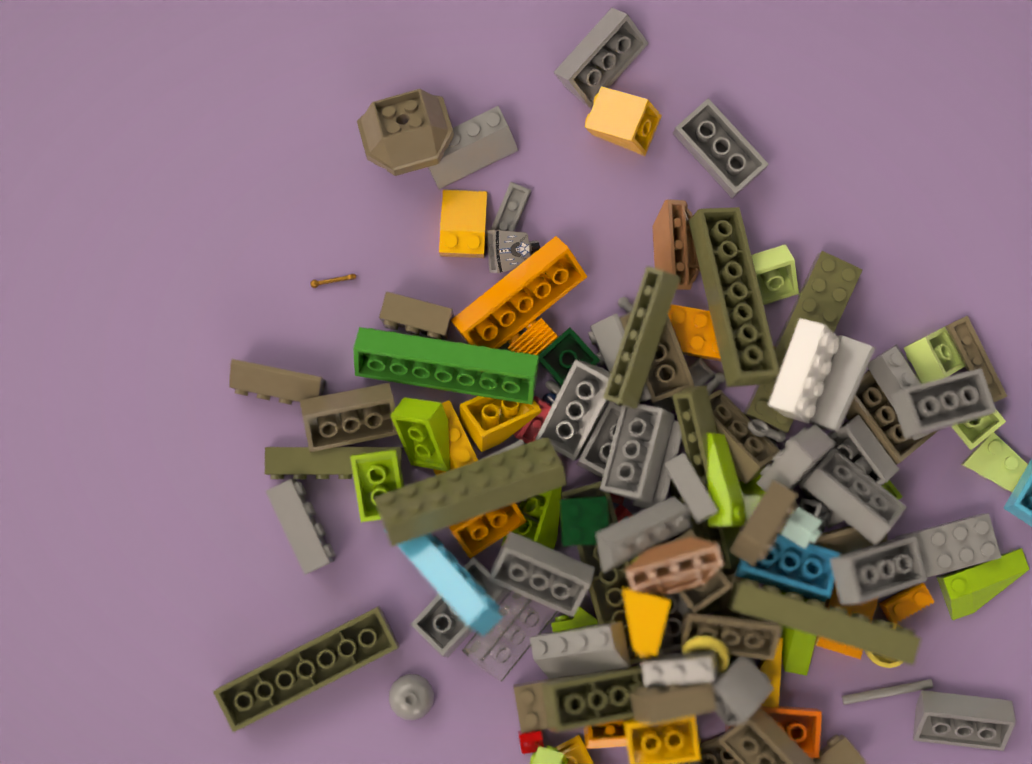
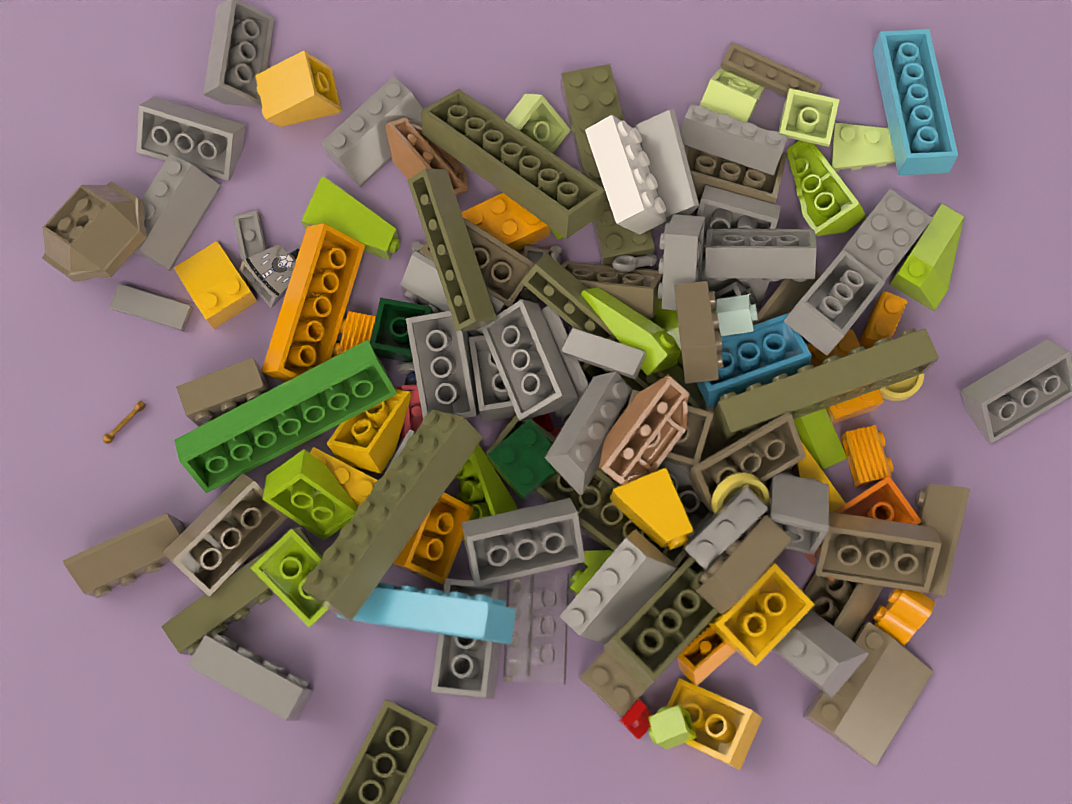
camera: 30 degrees left, 10 degrees down
light grey cylinder [389,674,434,720] -> none
light grey brick [673,98,769,198] -> none
light grey bar [842,679,933,705] -> none
light grey brick [890,368,997,439] -> none
none -> light grey tile [109,284,193,332]
none -> light grey slope [136,97,246,181]
none -> lime slope [301,176,401,261]
none -> light grey slope [321,76,424,188]
none -> lime wedge [786,140,867,236]
none -> light orange brick [840,425,893,488]

